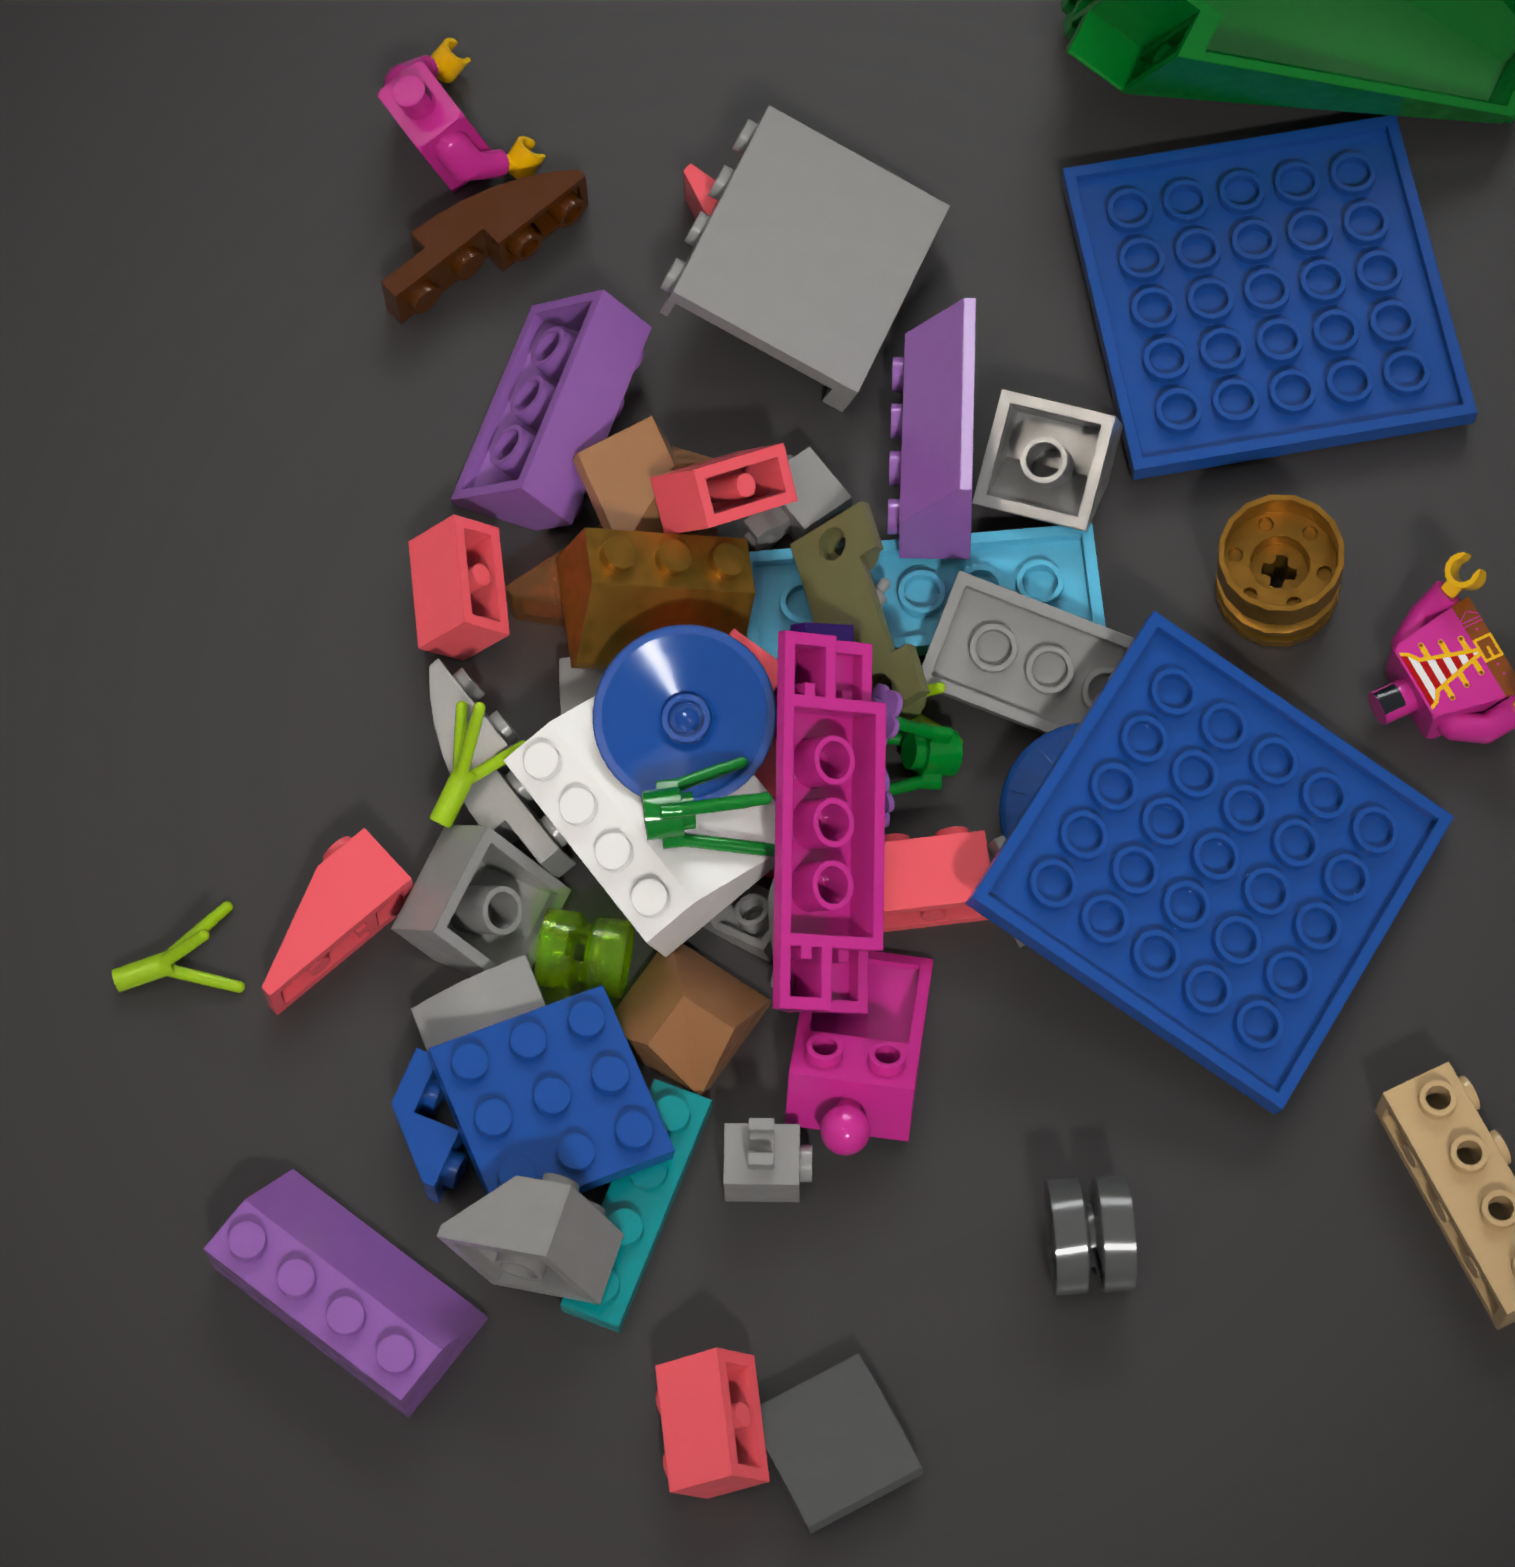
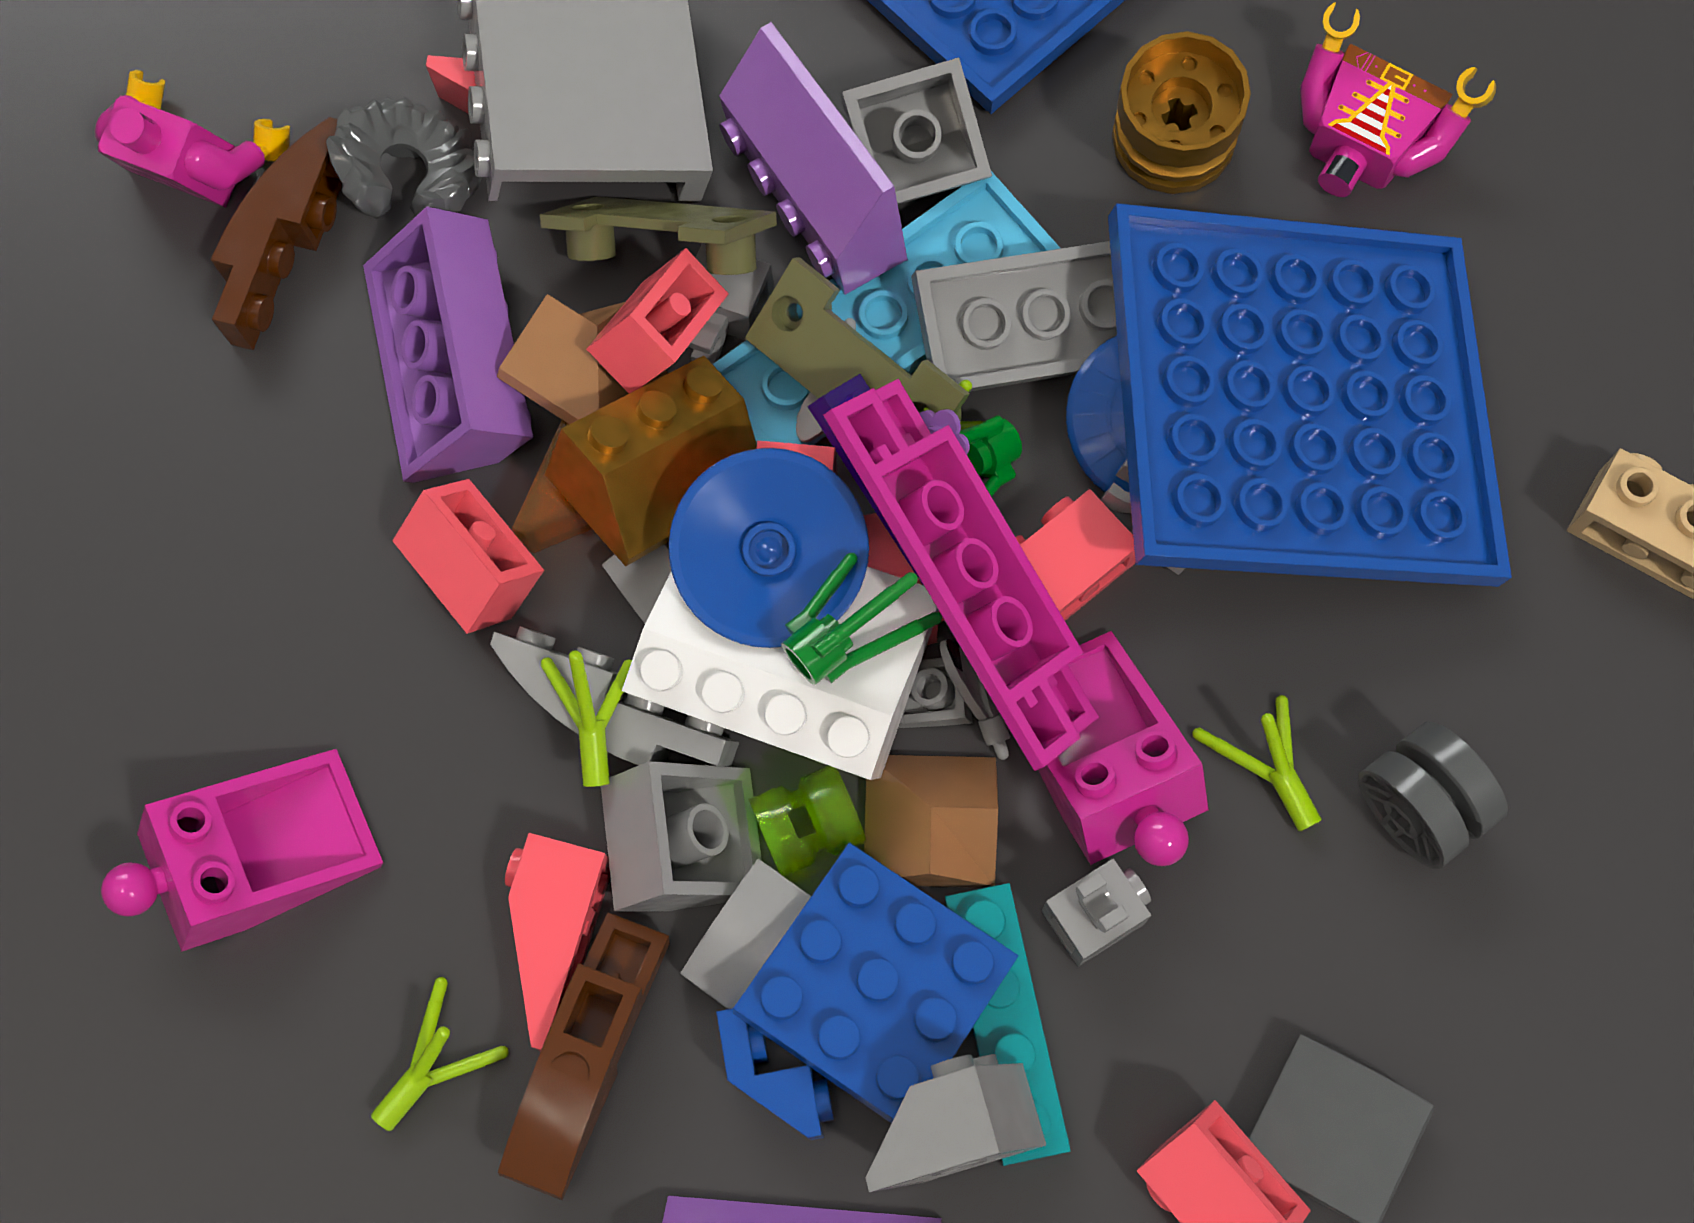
camera: 30 degrees left, 5 degrees up
none -> dark pink slope [101,749,383,952]
none -> dark grey piece [326,97,482,219]
none -> reddish brown slope [498,912,670,1200]
none -> olive brick [540,197,777,275]
none -> lime plant [1192,695,1322,832]

